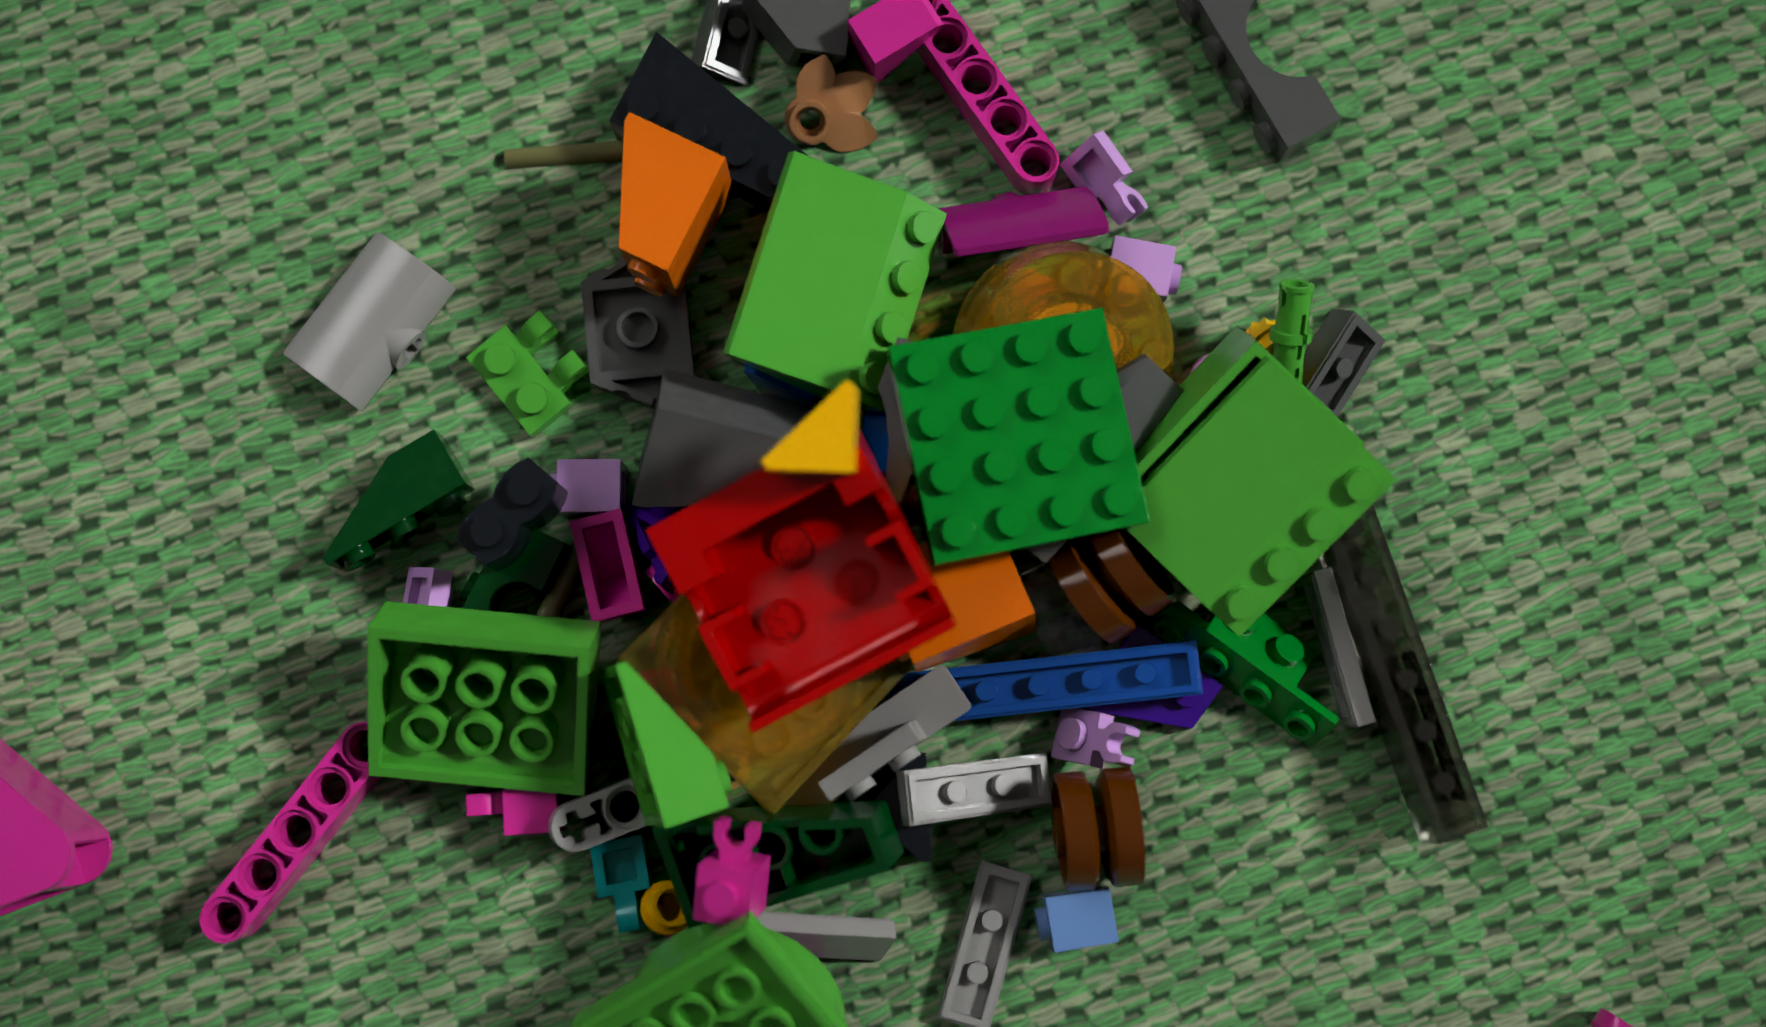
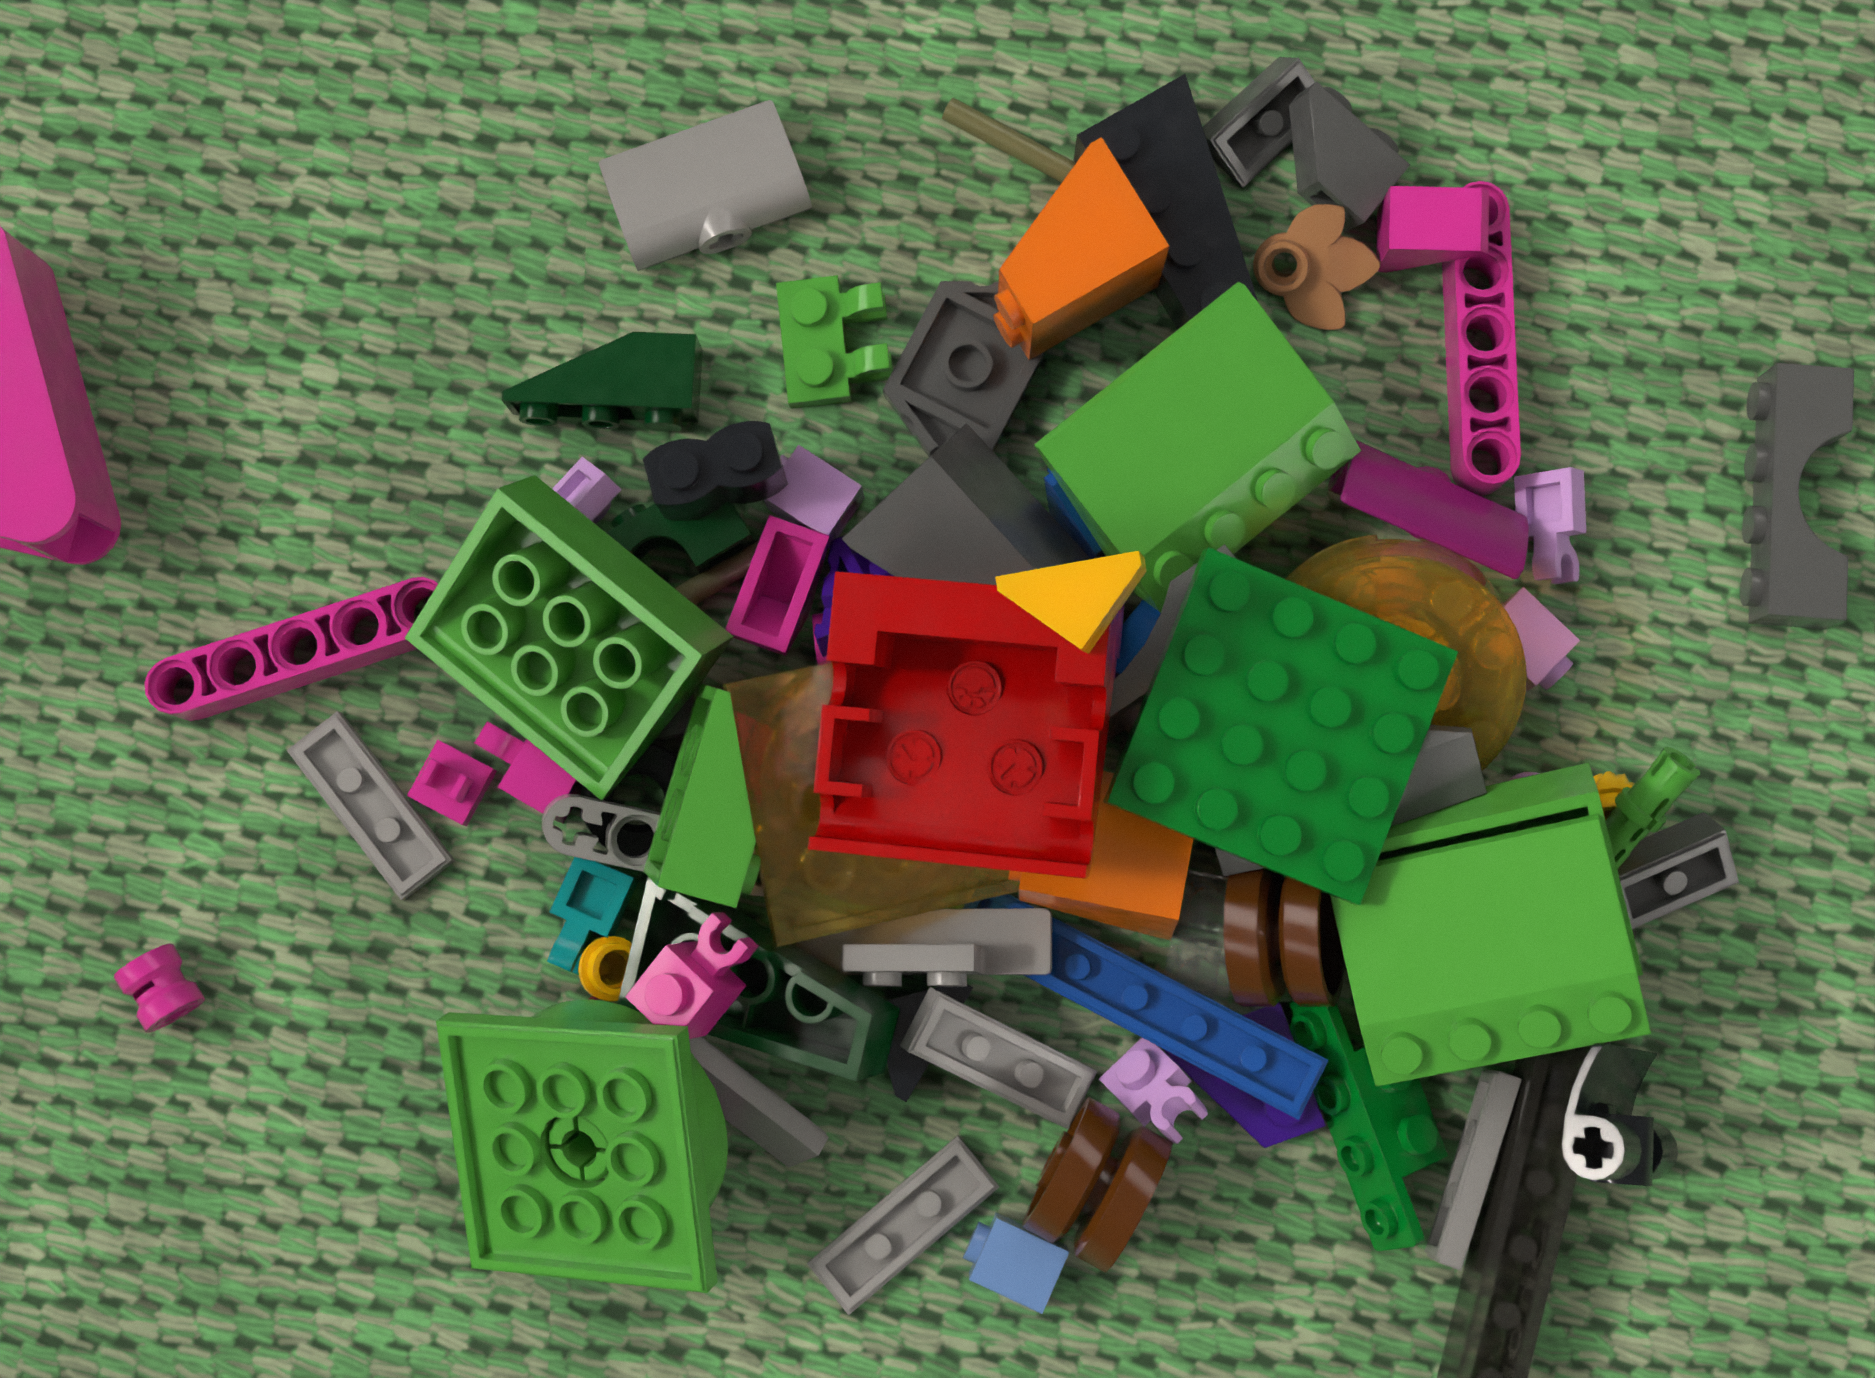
camera: 40 degrees right, 0 degrees up
none -> light grey tile [286,711,455,901]
none -> dark pink tile [407,740,497,826]
none -> black panel [1562,1043,1678,1186]

